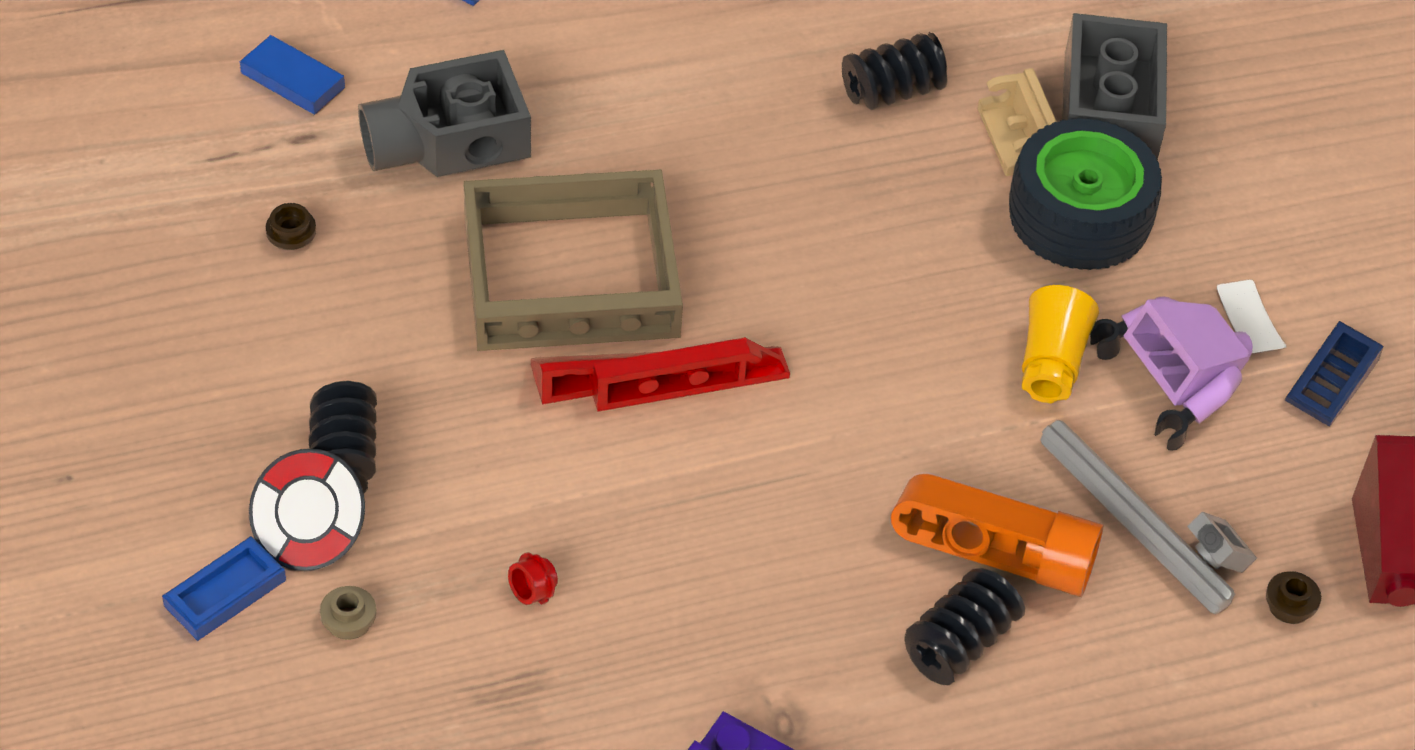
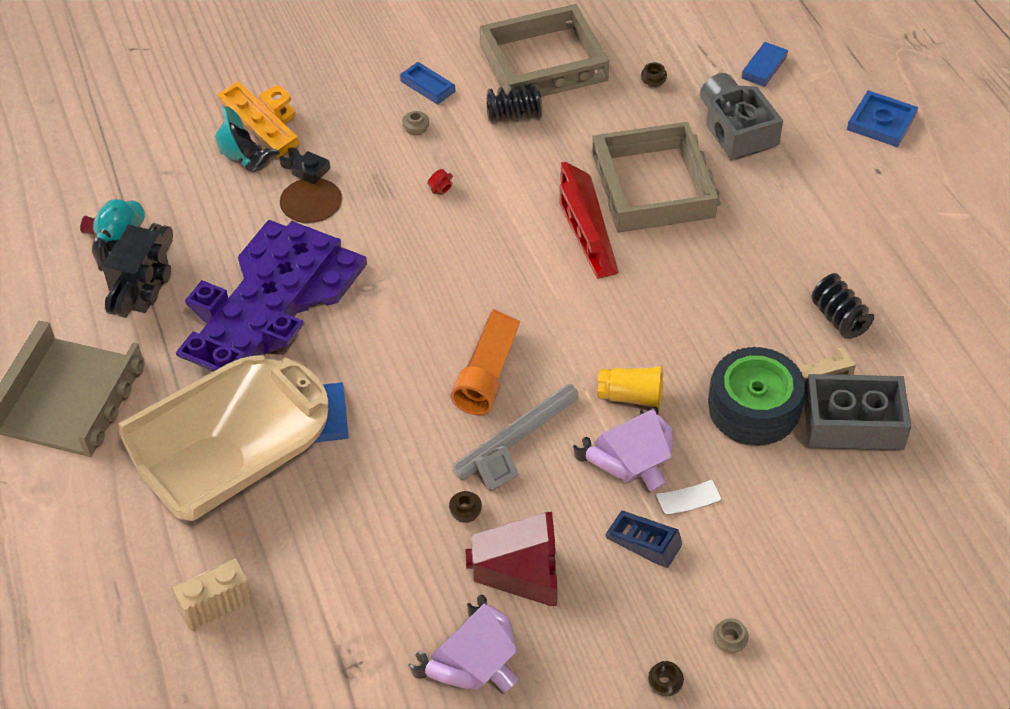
camera: 90 degrees right, 0 degrees up
sticker [249,449,365,571] -> none
black piece [904,568,1026,685] -> none
none -> dark tan window [480,4,609,97]

